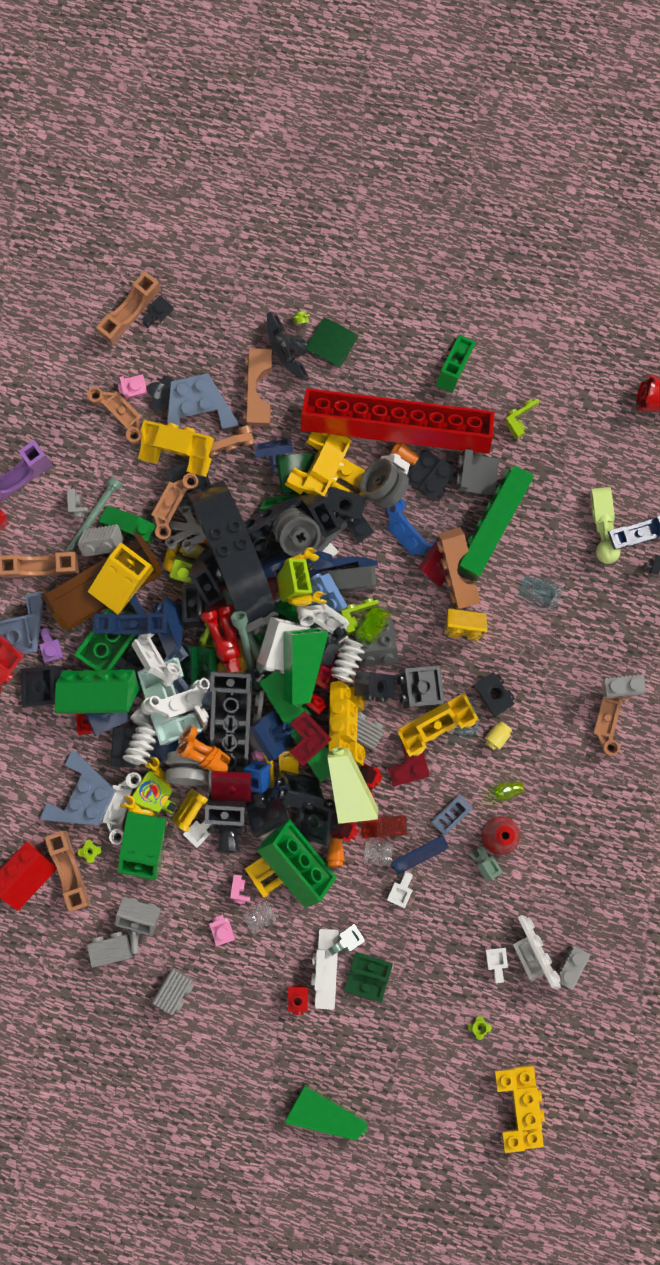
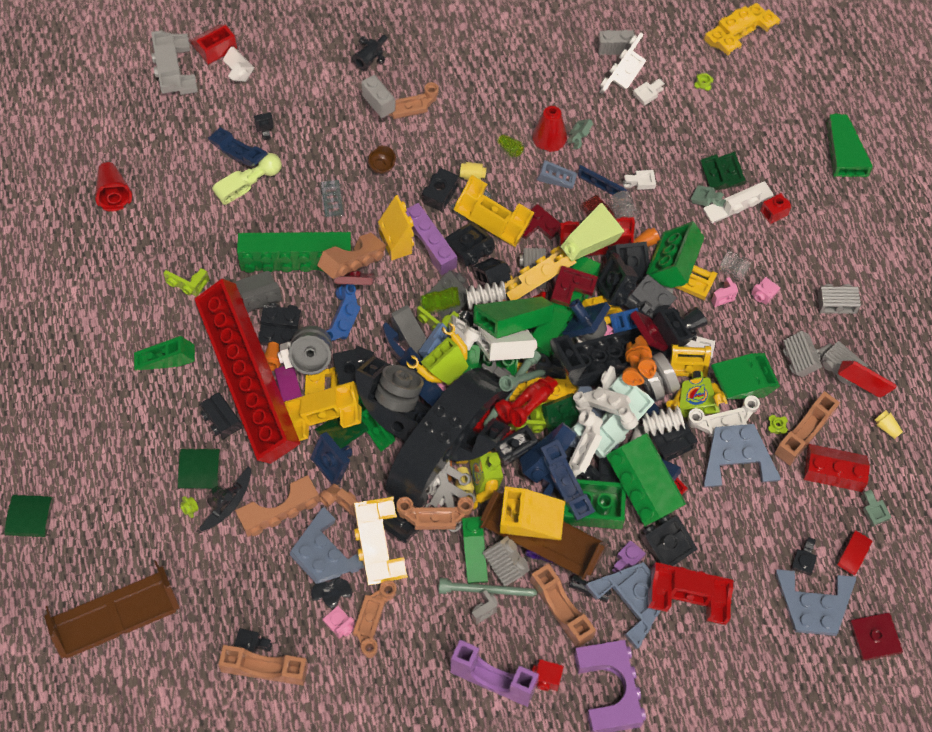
camera: 125 degrees left, 20 degrees down
none -> dark green slope [4,495,53,537]
none -> reddish brown piece [44,560,180,659]
none -> black brick [199,392,242,440]
none -> magenta slope [275,366,302,402]
none -> reddish brown hair [368,145,396,174]
none -> medium lavender arch [406,203,457,276]
none -> red slope [838,361,897,397]
none -> light yellow cone [874,410,903,439]

